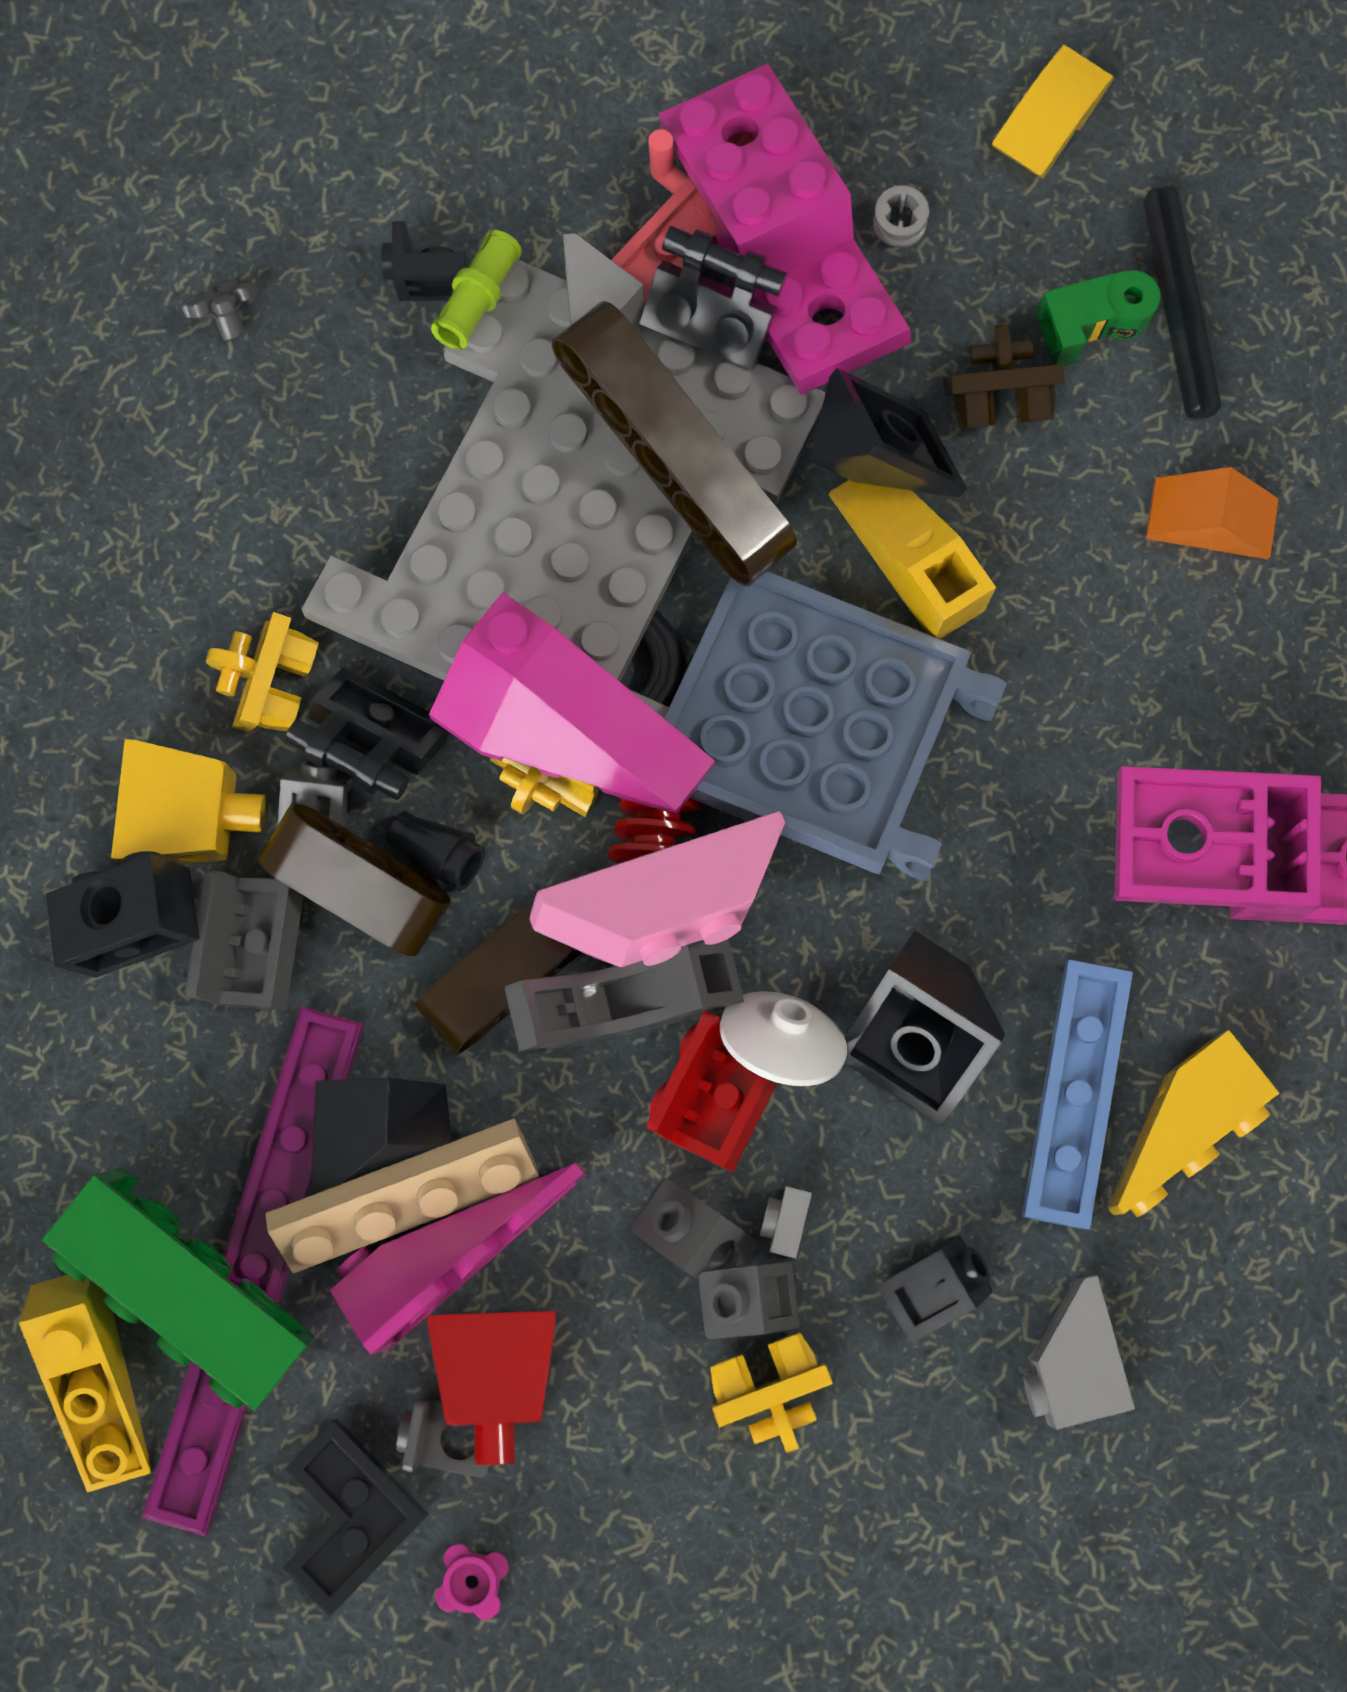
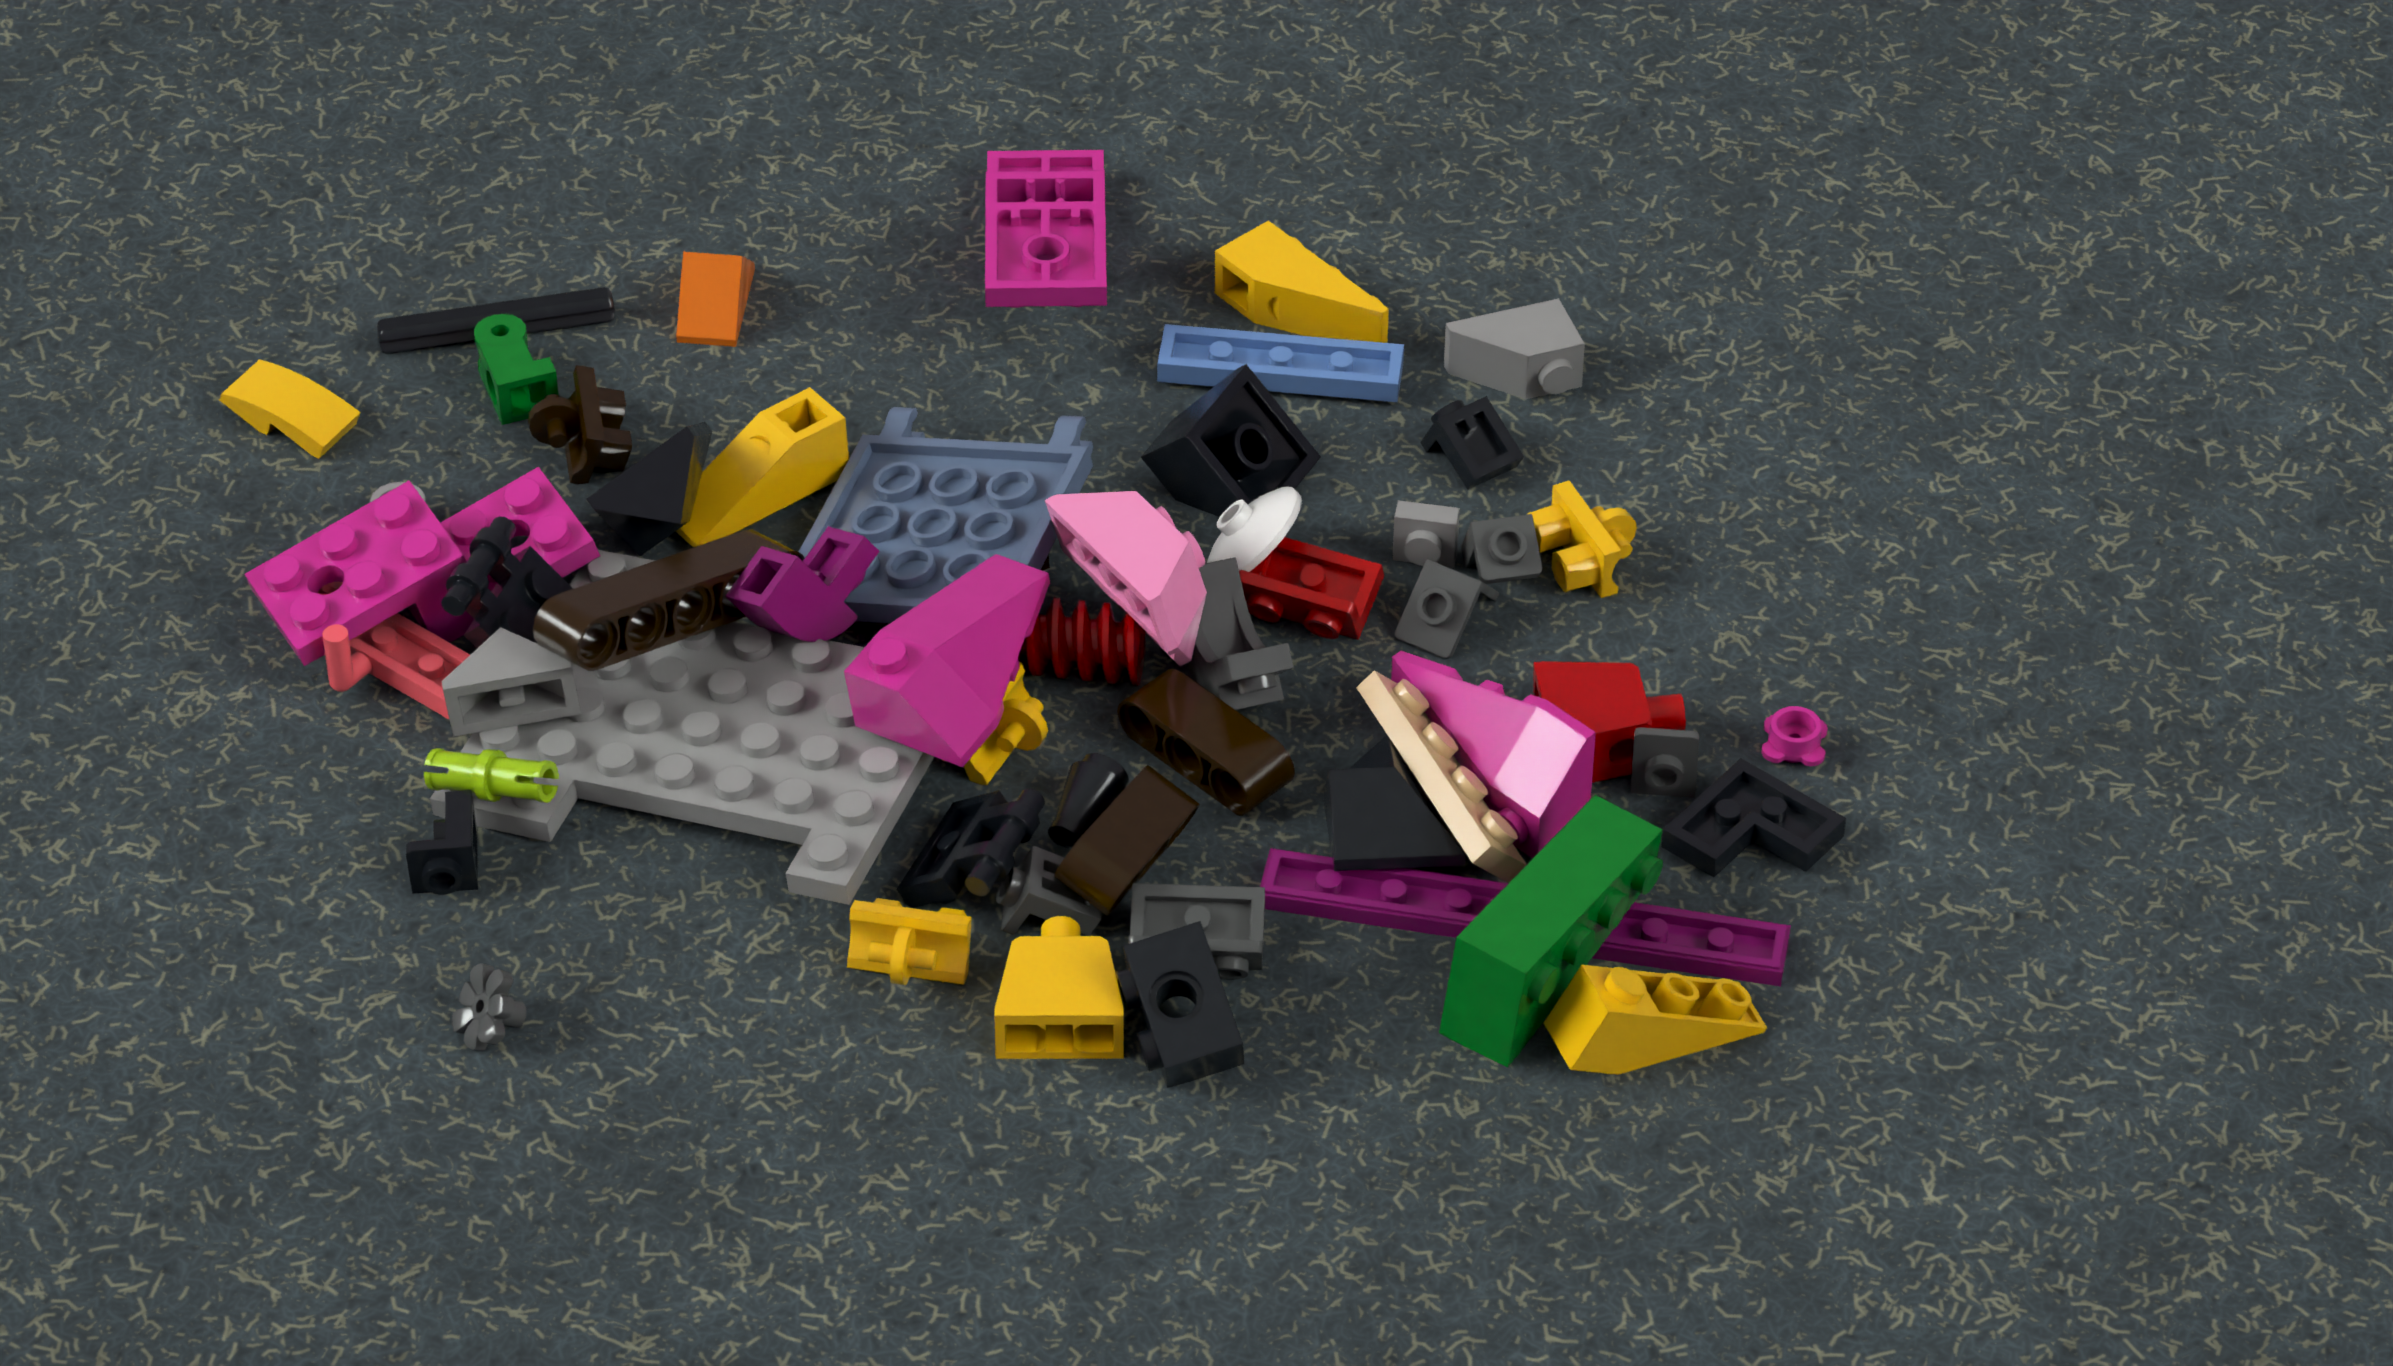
camera: 100 degrees left, 35 degrees down
none -> magenta brick [725,526,880,642]

